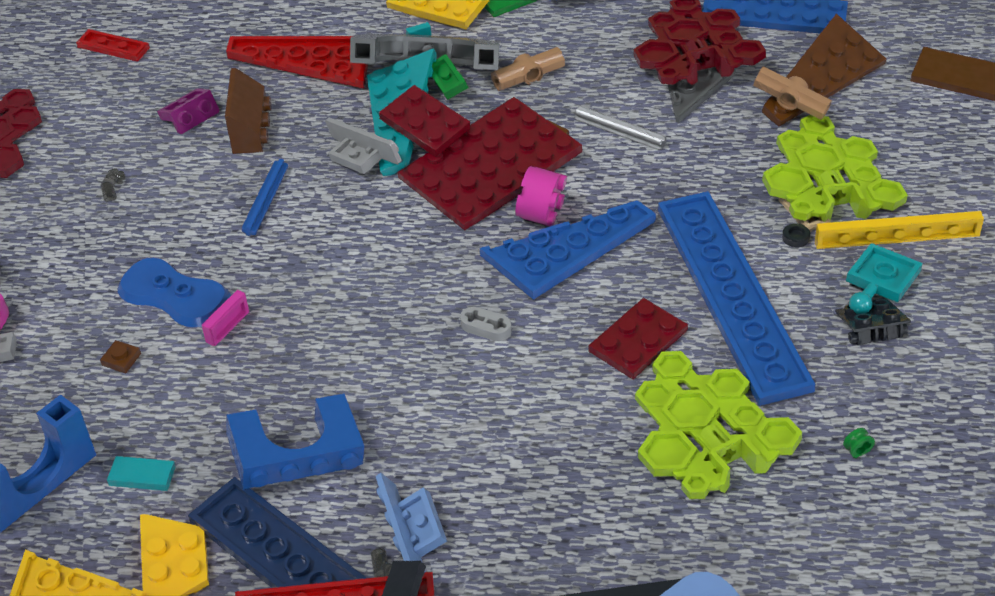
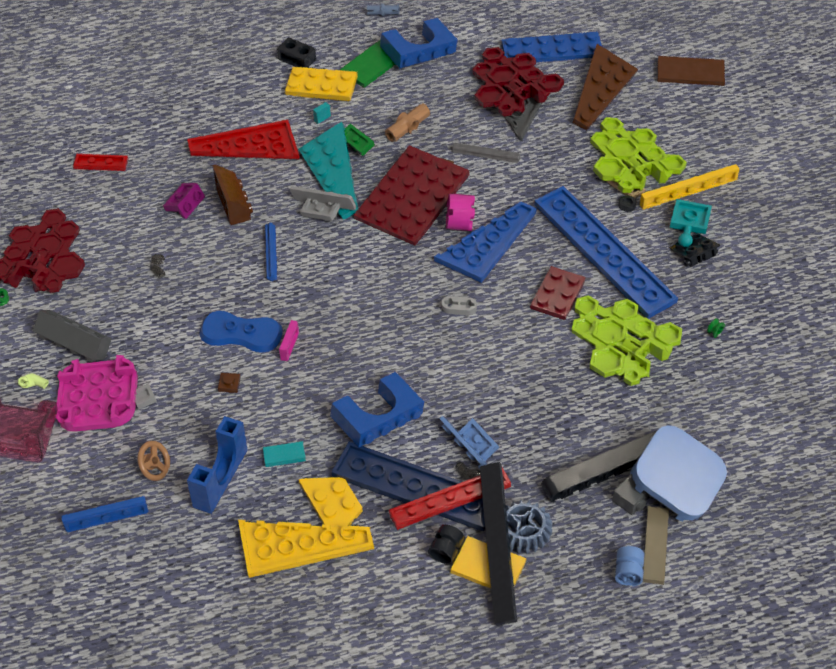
camera: 20 degrees left, 5 degrees up
dark grey arch [350,34,500,70] -> none
dark red plate [379,85,470,157] -> none
medium nougat piece [753,66,832,120] -> none

